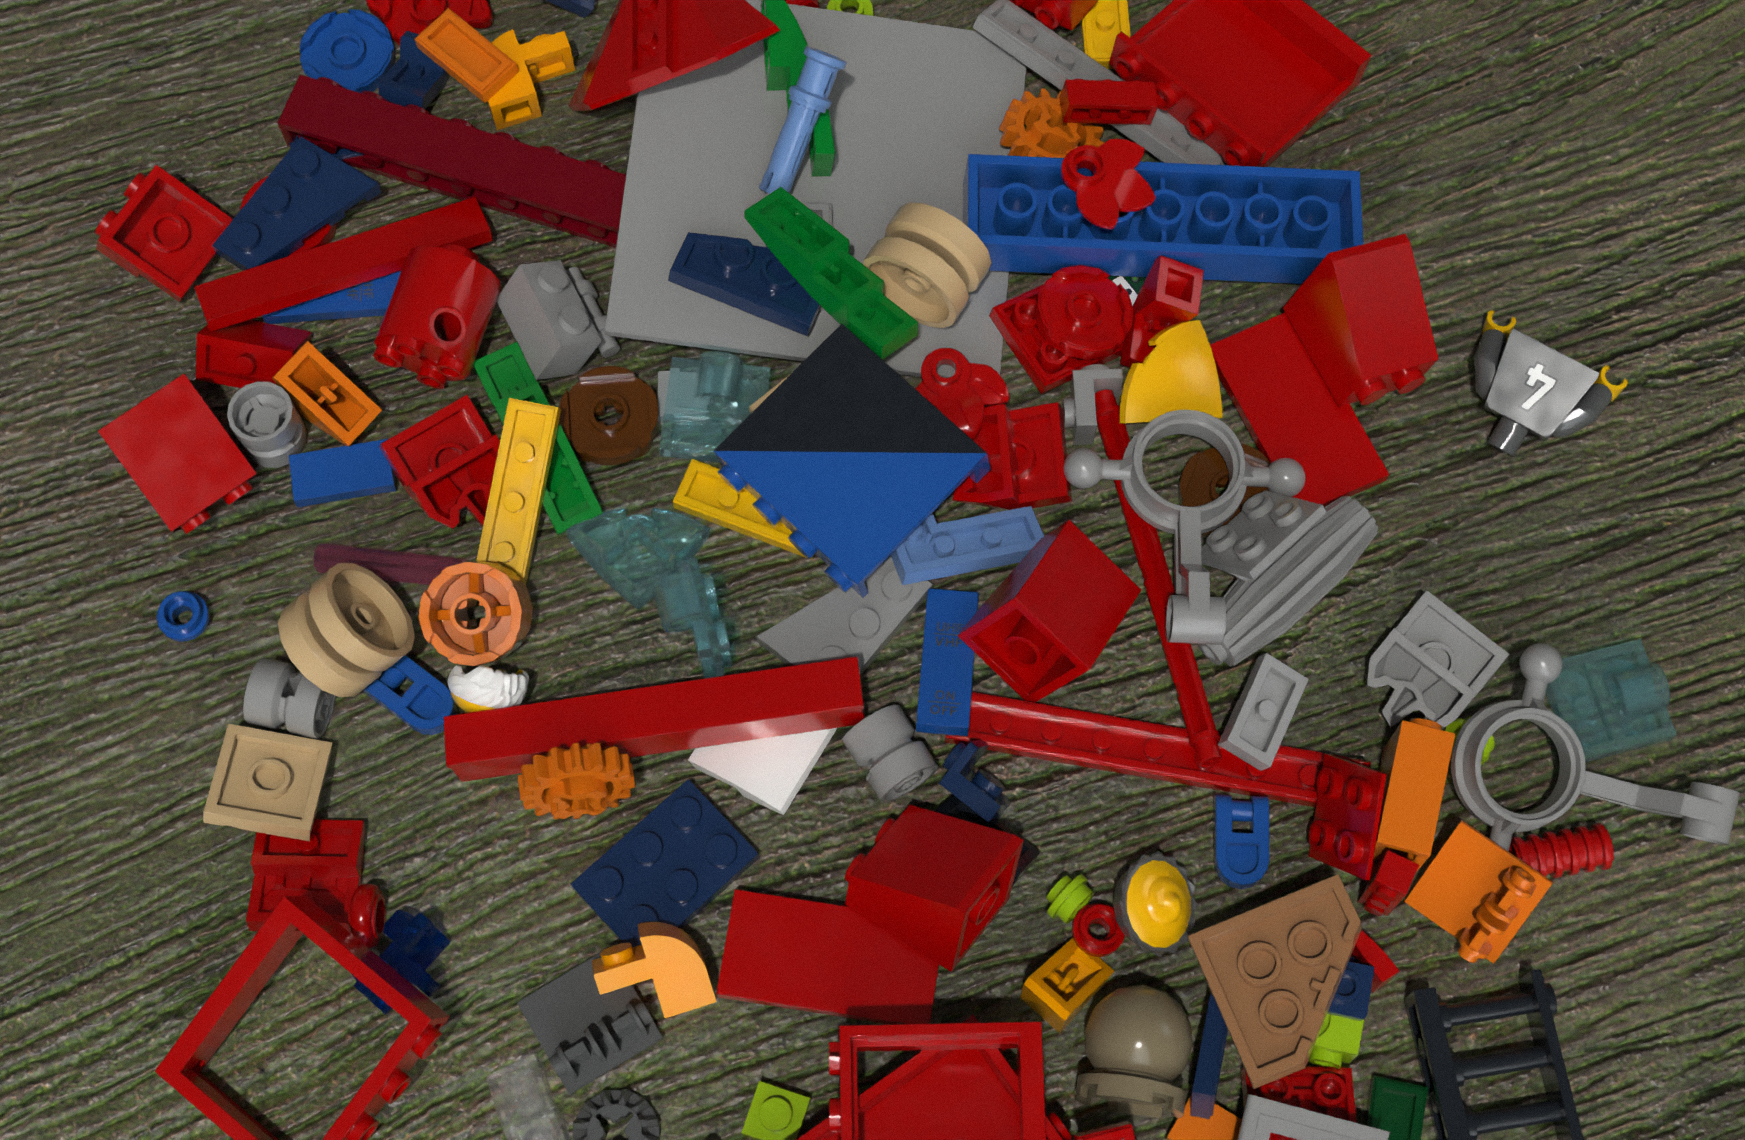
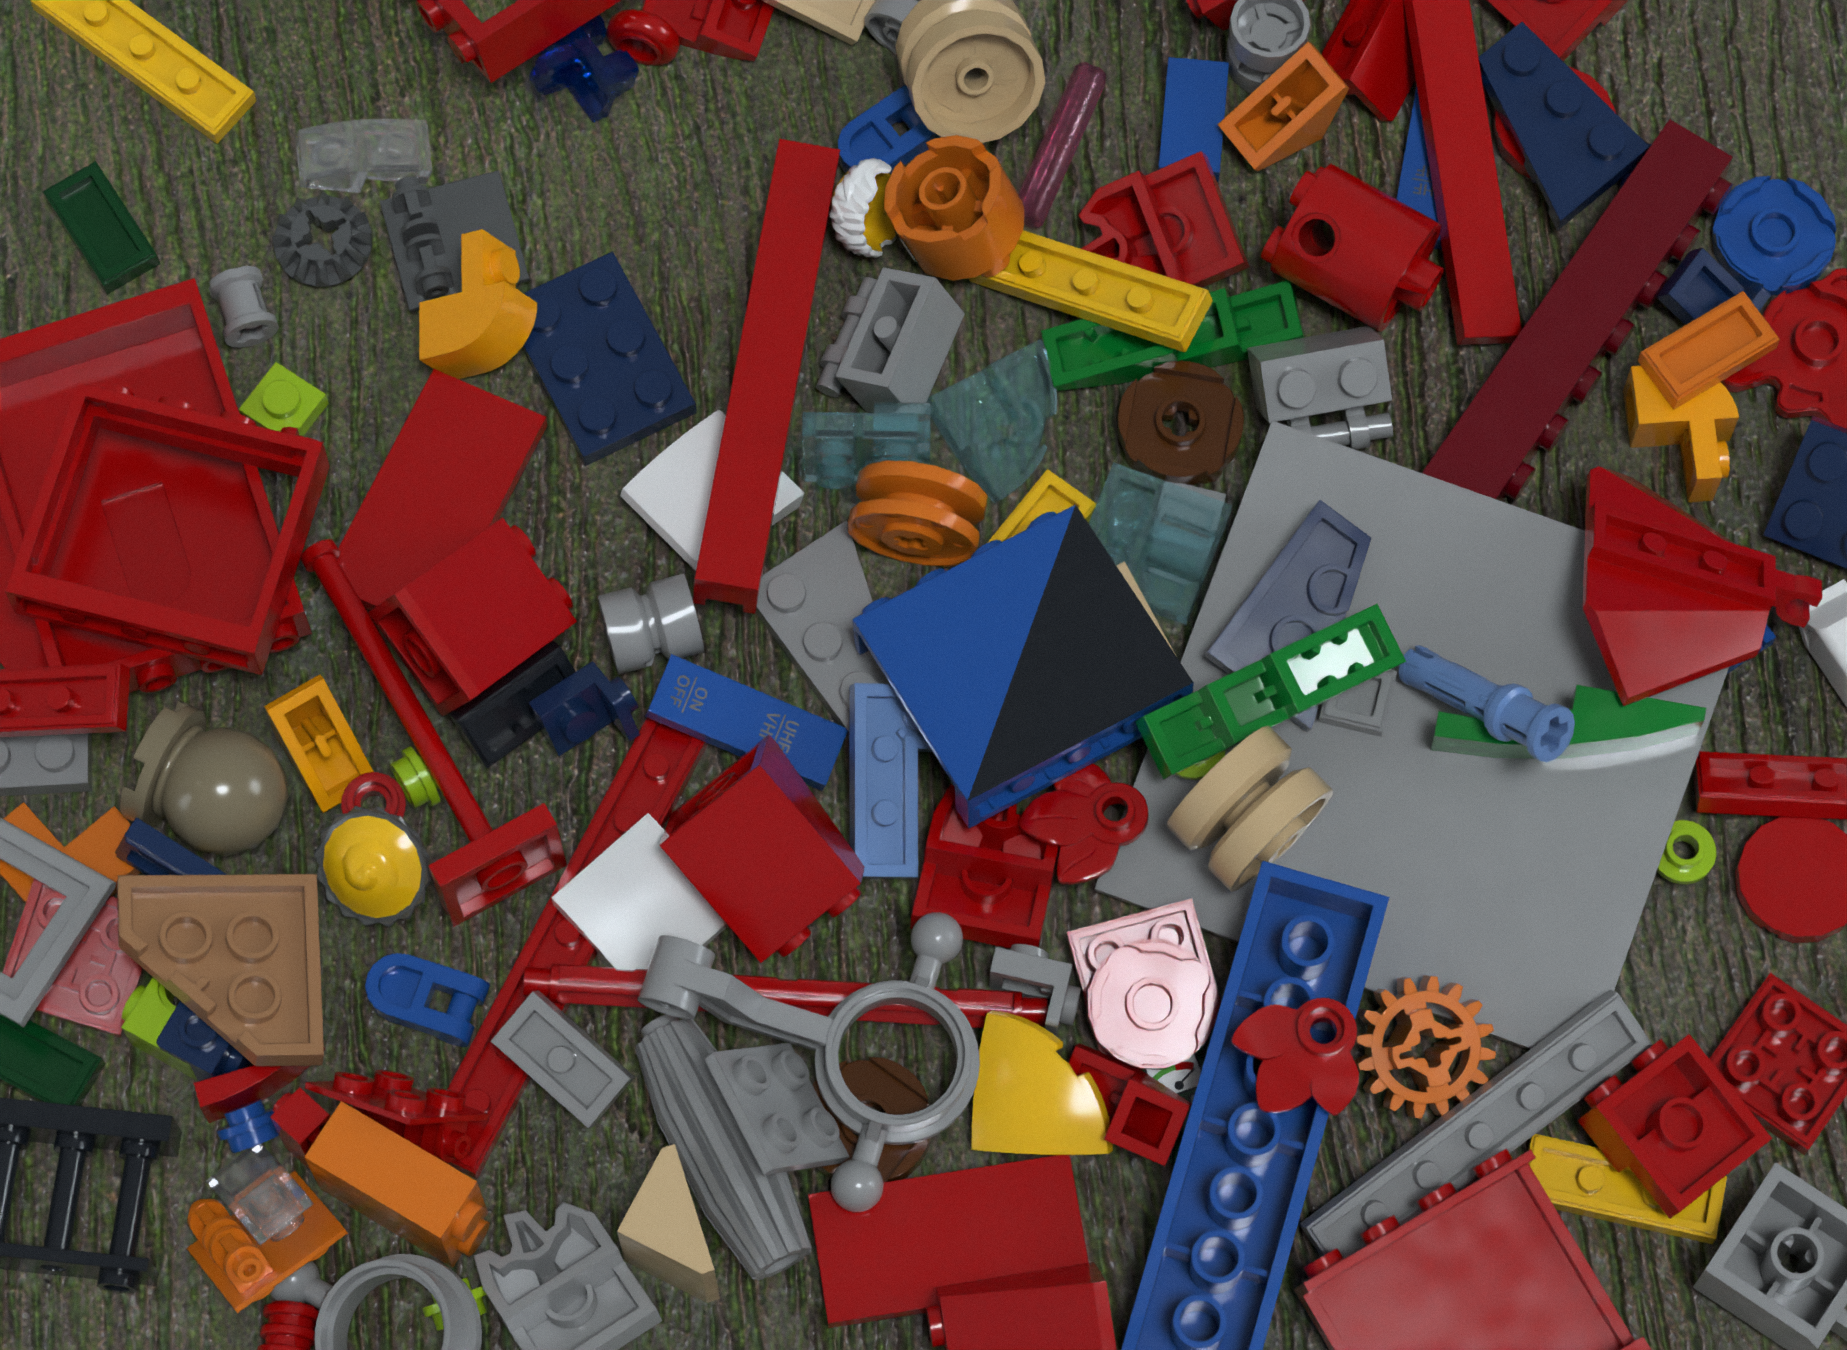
camera: 105 degrees right, 0 degrees up
orange gear [518,743,635,819] -> none
red piece [1059,79,1158,125] -> none
none -> clear slope [205,1144,314,1245]
none -> blue plate [216,1099,279,1153]
none -> red tile [300,539,567,927]
none -> white slope [551,813,728,970]
none -> tan slope [617,1144,720,1303]
none -> light grey brick [816,267,965,422]
none -> orange wheel [848,460,988,567]

